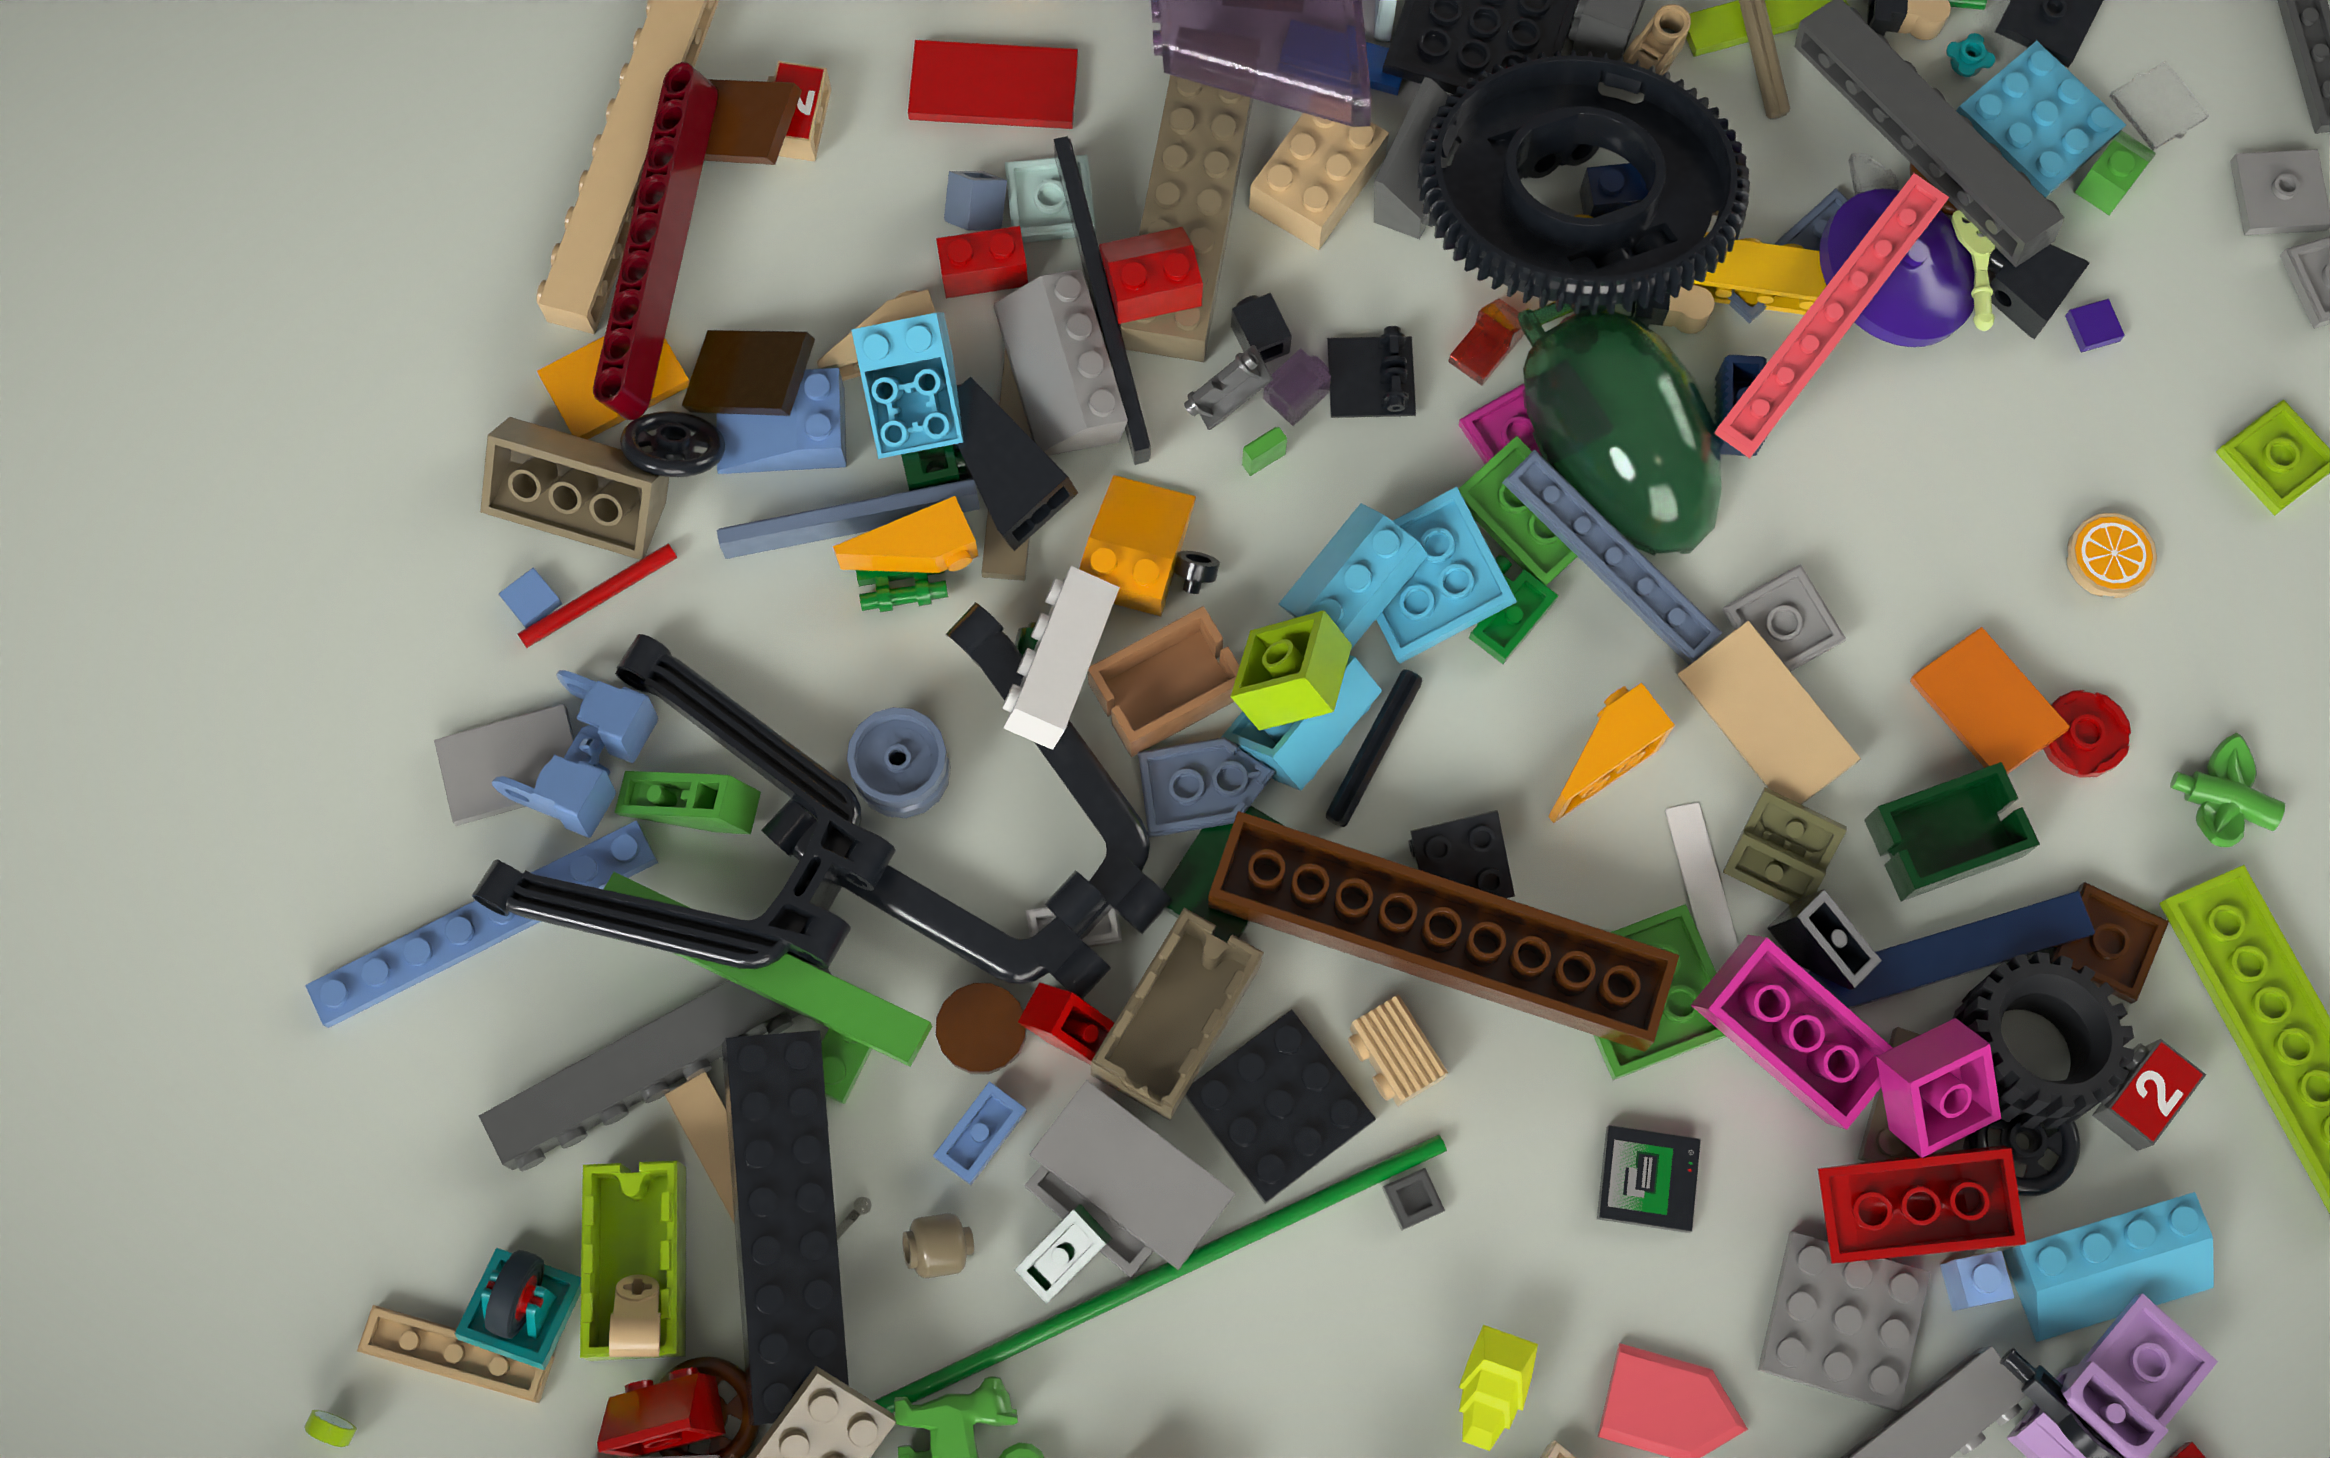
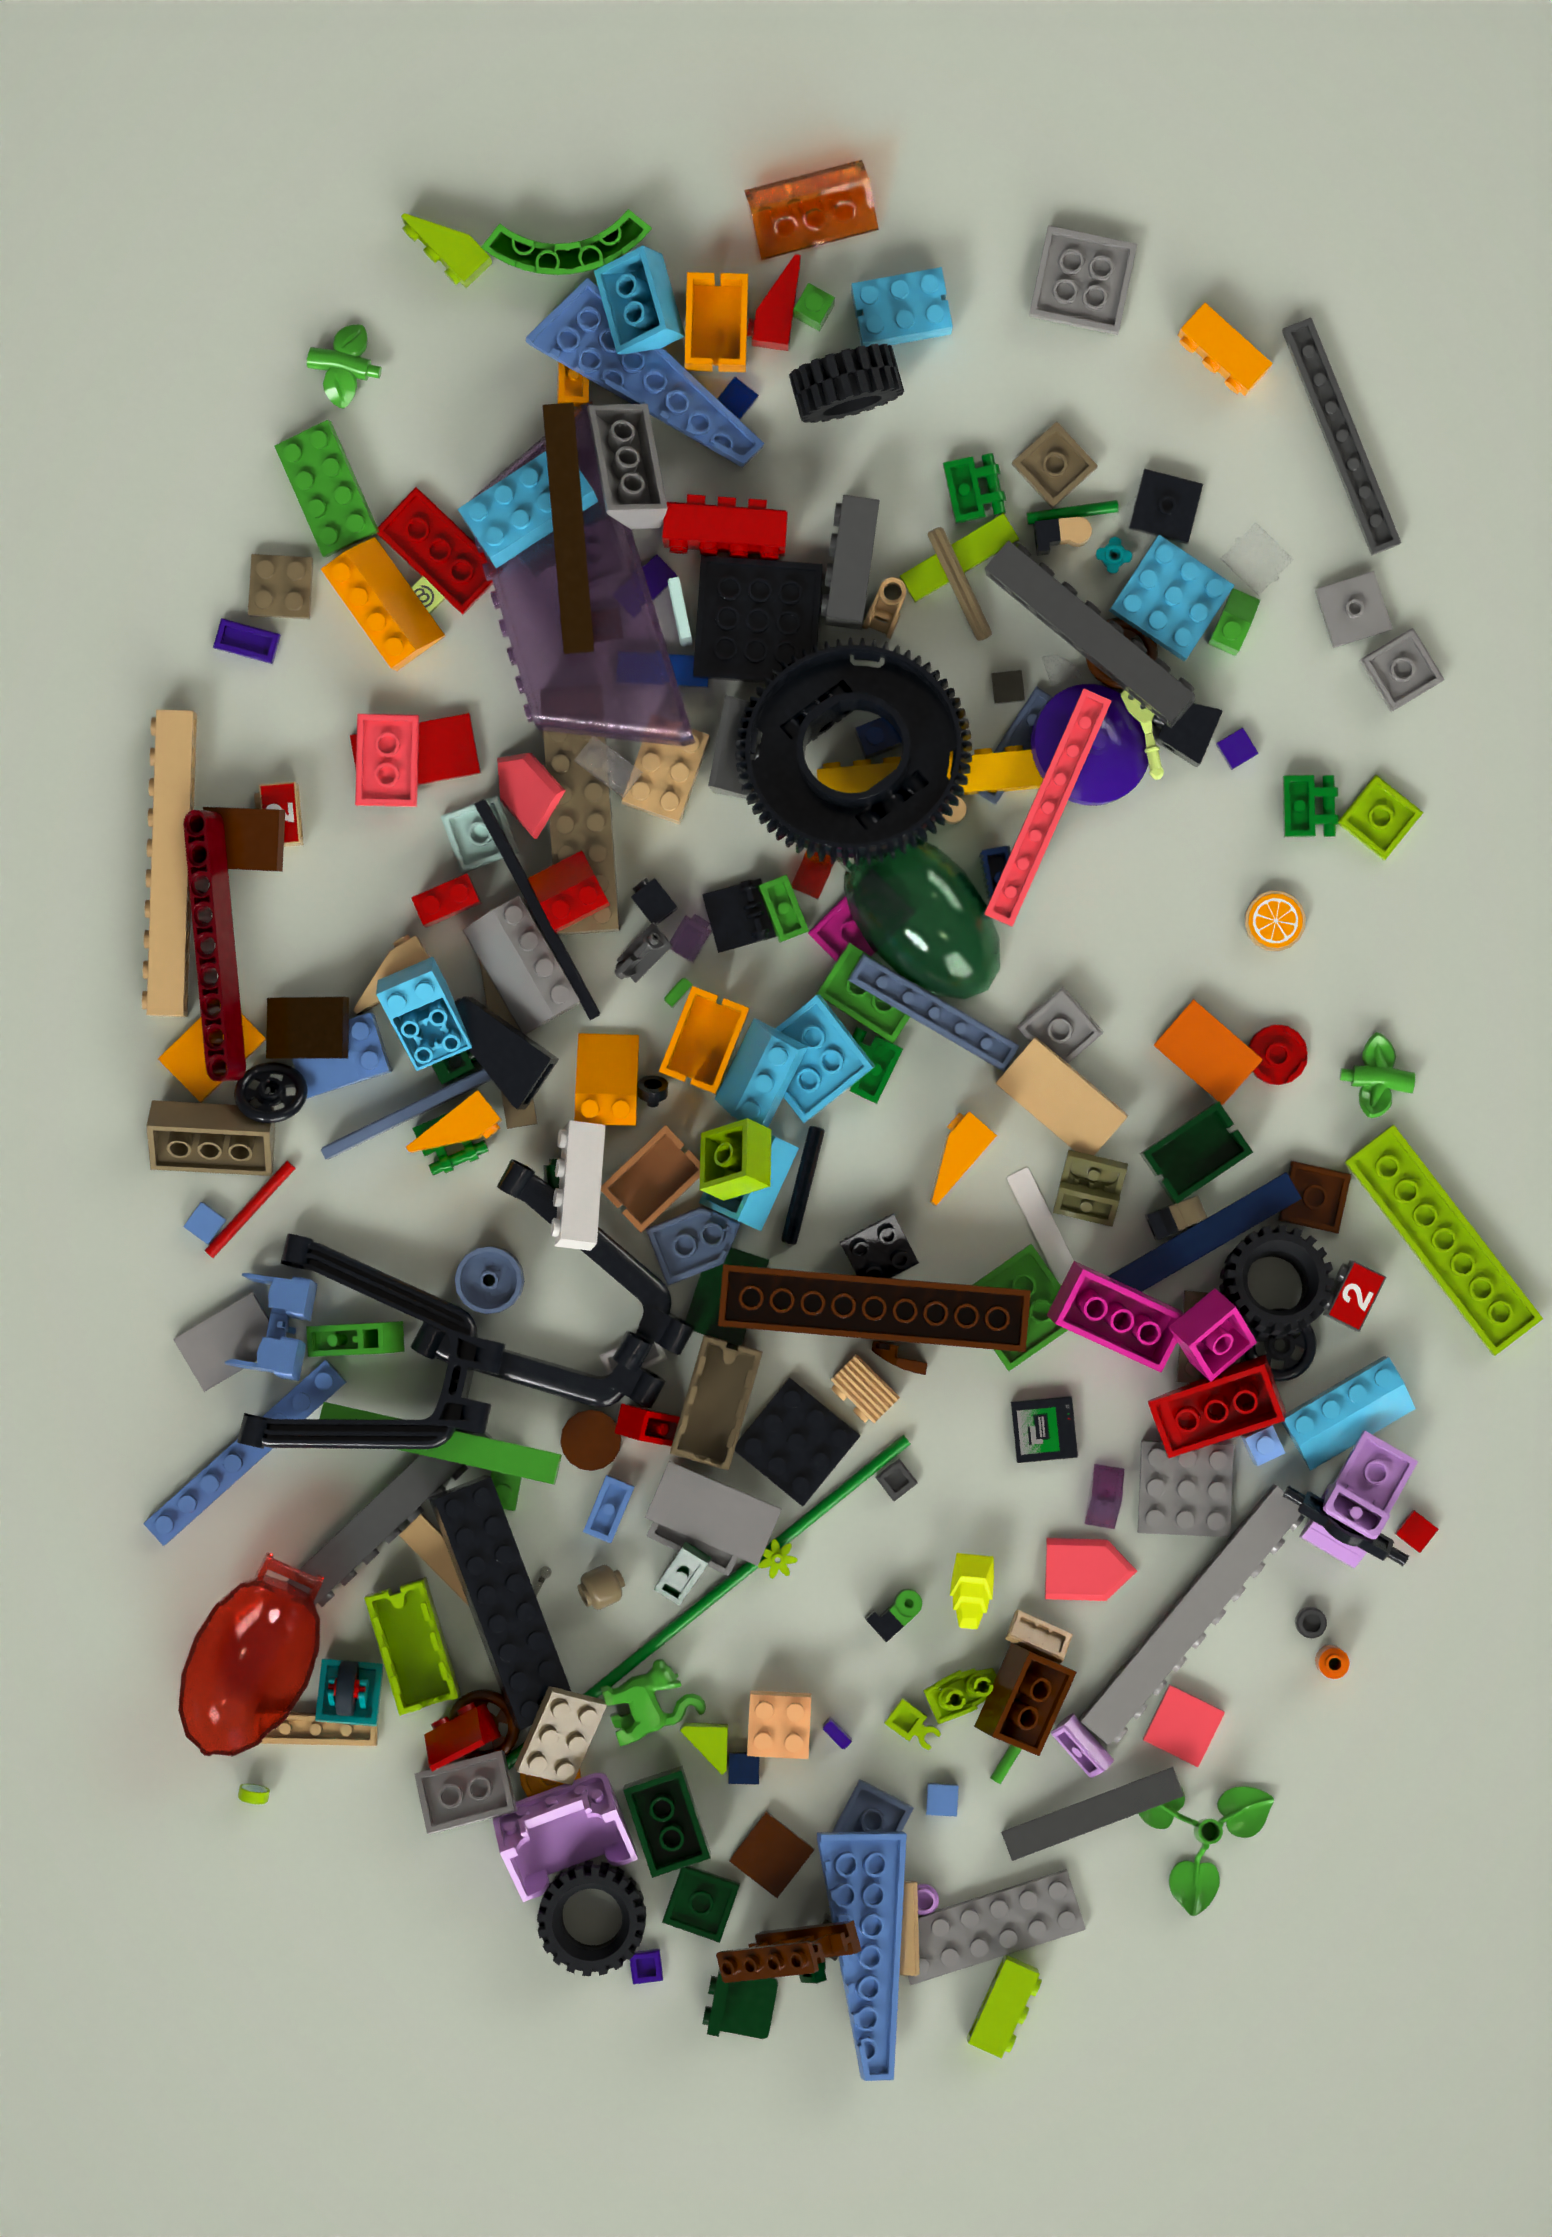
camera: 10 degrees left, 15 degrees up
tan piece [609,1274,661,1357] -> none
sand blue panel [944,171,1007,230] -> none
black slope [1767,889,1882,990] -> none
none -> clear red windscreen [178,1552,324,1757]
none -> coral tile [355,714,419,807]
none -> coral tile [497,753,566,839]
none -> clear plate [574,735,643,798]
none -> light orange piece [659,986,750,1095]
none -> bright green plate [757,874,809,943]
none -> lime plant [758,1539,798,1579]
none -> leg [865,1589,922,1642]
none -> reddish brown slope [871,1341,927,1375]
none -> clear smoke tile [991,670,1025,704]
none -> clear purple slope [1084,1464,1125,1529]
none -> leg [1145,1195,1207,1240]
none -> green plate [1282,775,1339,837]

